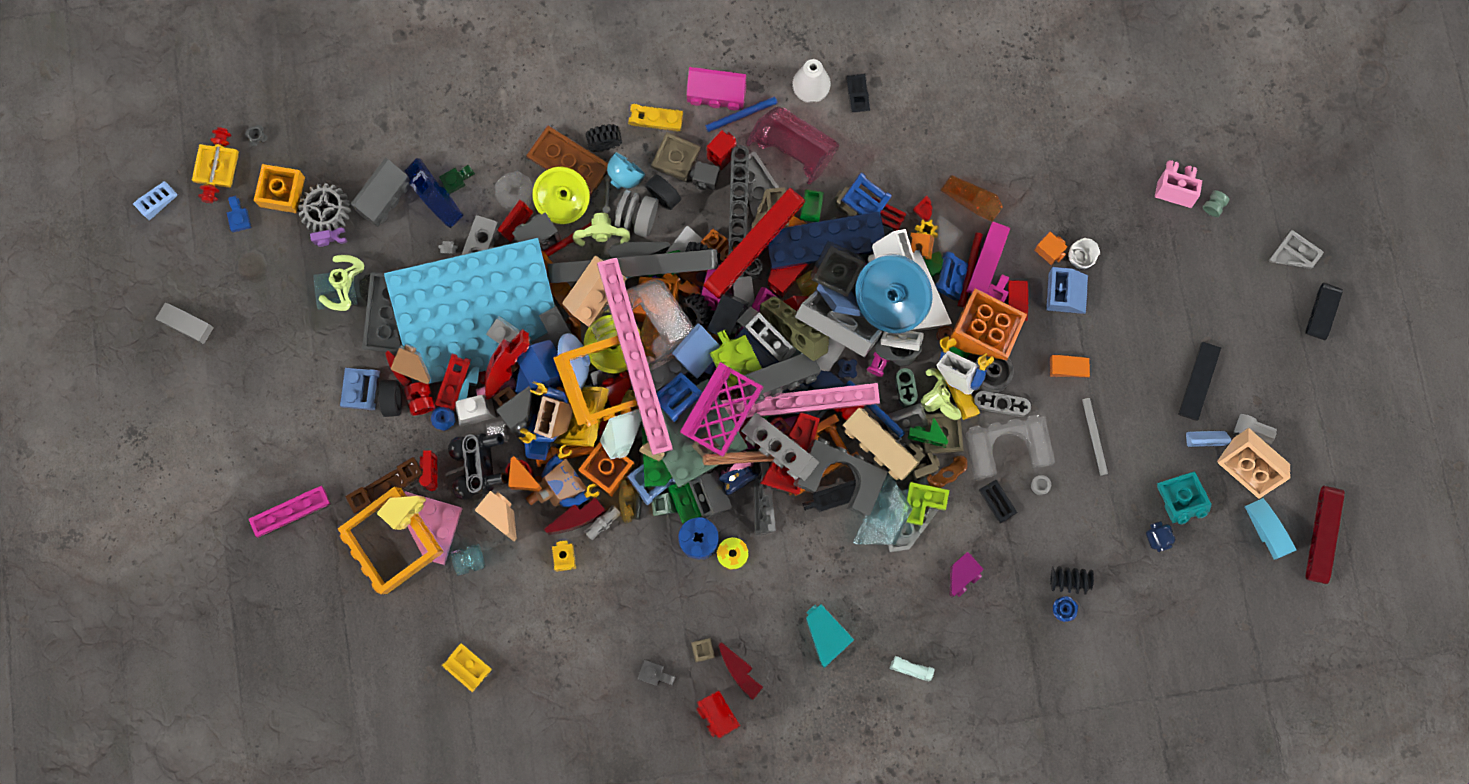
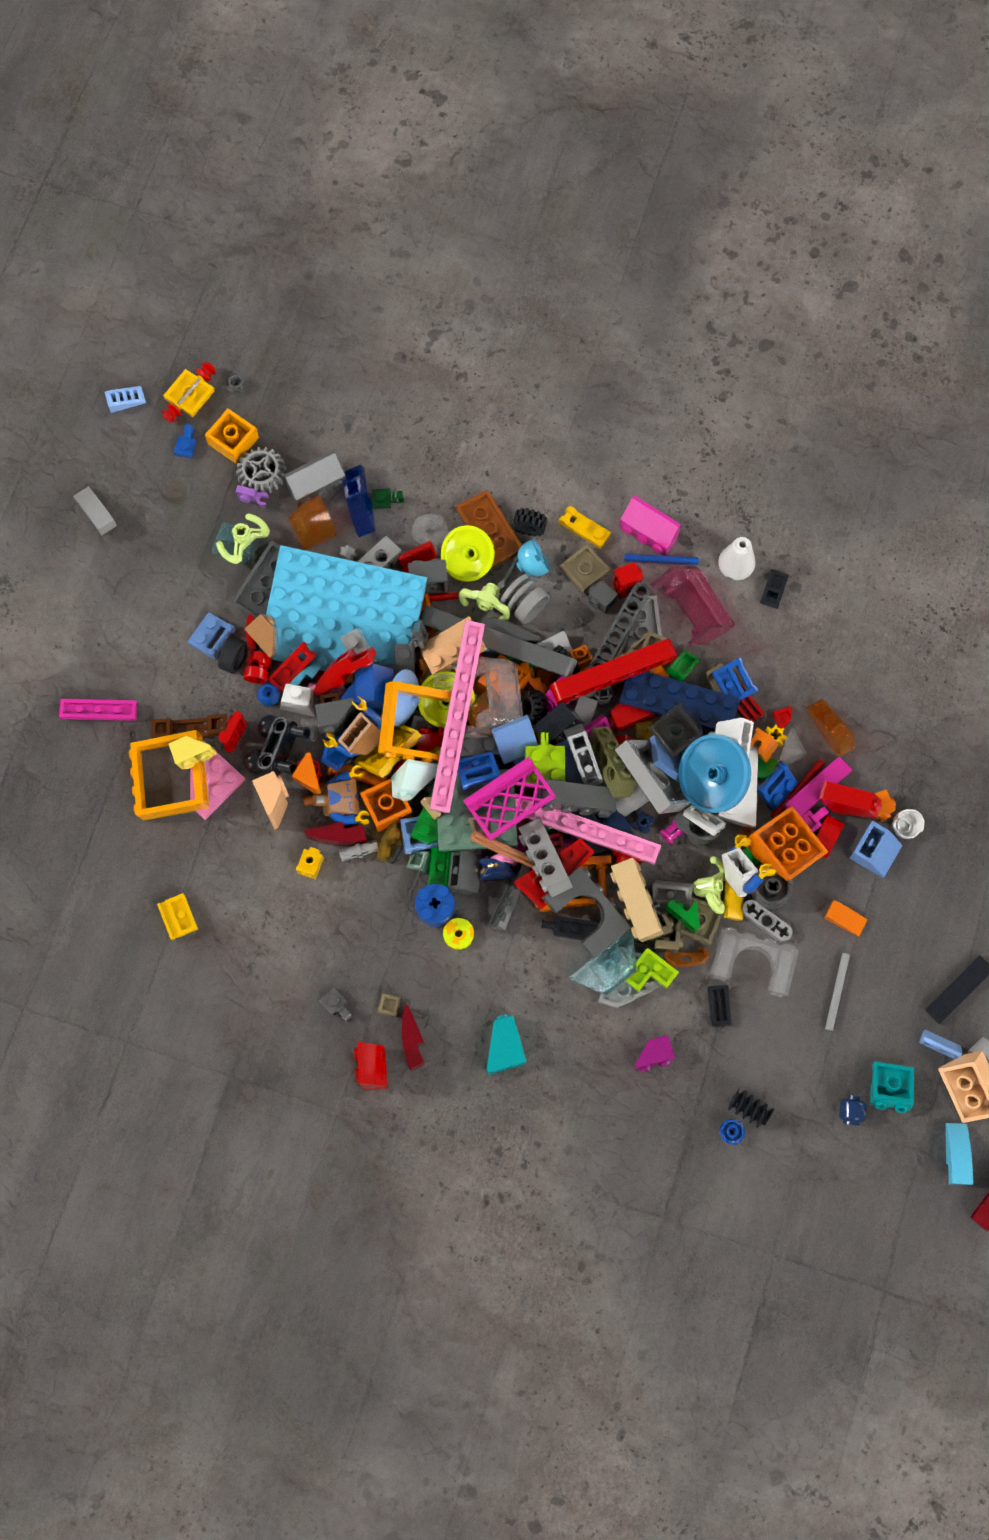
camera: 25 degrees right, 5 degrees down
clear light blue wheel [451,544,485,576] -> none
black tyre [645,174,681,210] -> none
blue bar [846,380,905,438] -> none
light aqua plate [890,656,935,681] -> none
sand green beam [895,368,918,408] -> none
light grey tile [1031,475,1051,495] -> none
none -> clear orange slope [289,496,337,550]
none -> flat silver plate [408,620,429,652]
none -> red slope [819,781,882,818]

